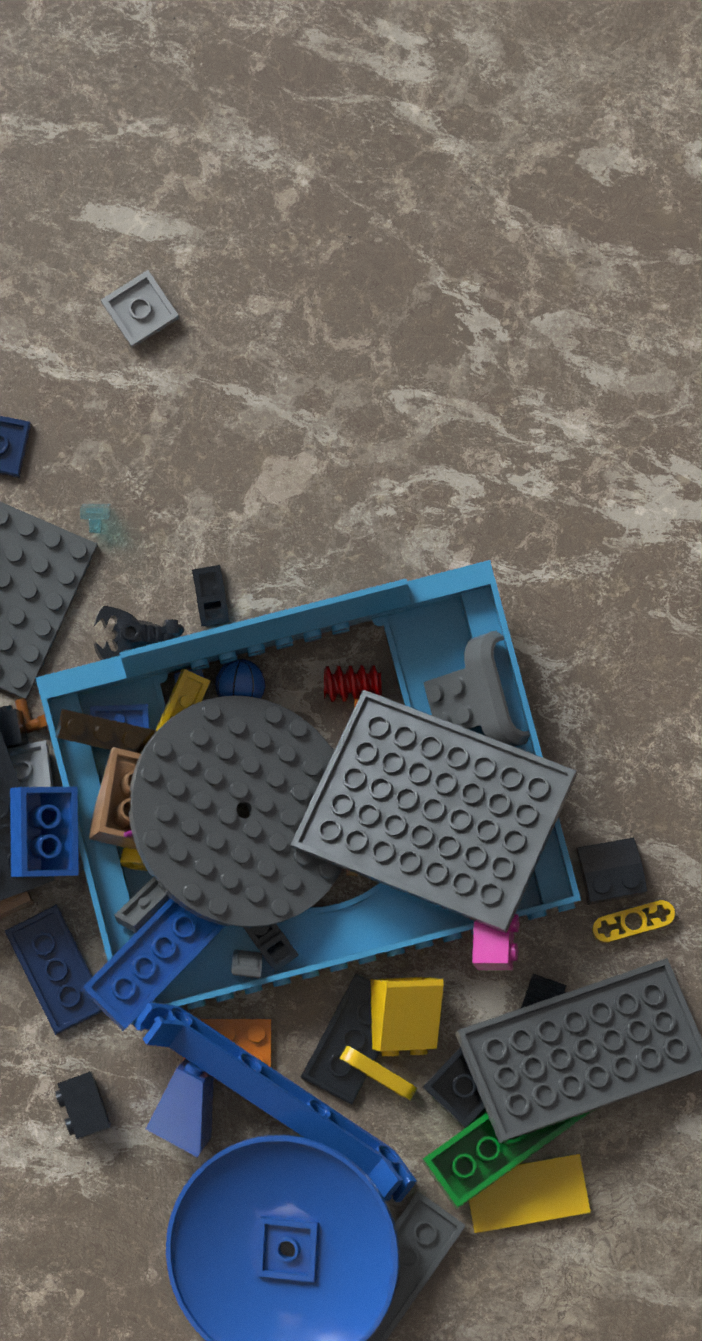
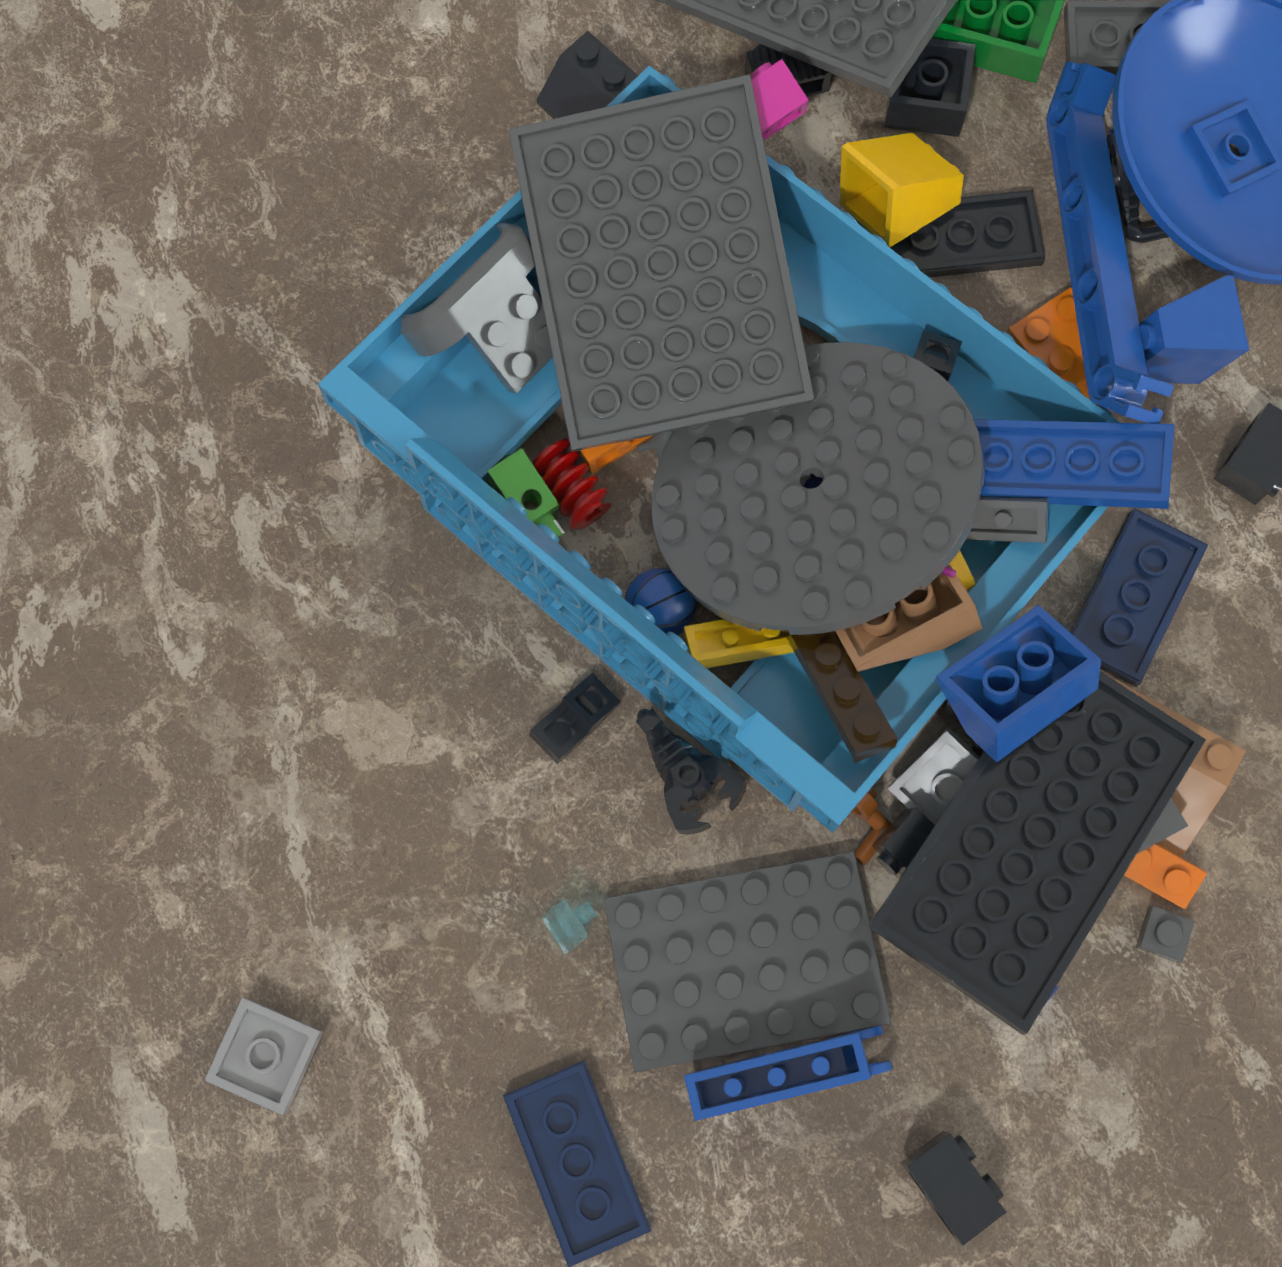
camera: 120 degrees left, 5 degrees down
blue plate [90,704,149,729] -> none
dark grey slope [231,949,262,978] -> none
yellow beam [340,1046,418,1101] -> none
yellow beam [592,900,675,943] -> none
none -> bright green torso [487,448,565,539]

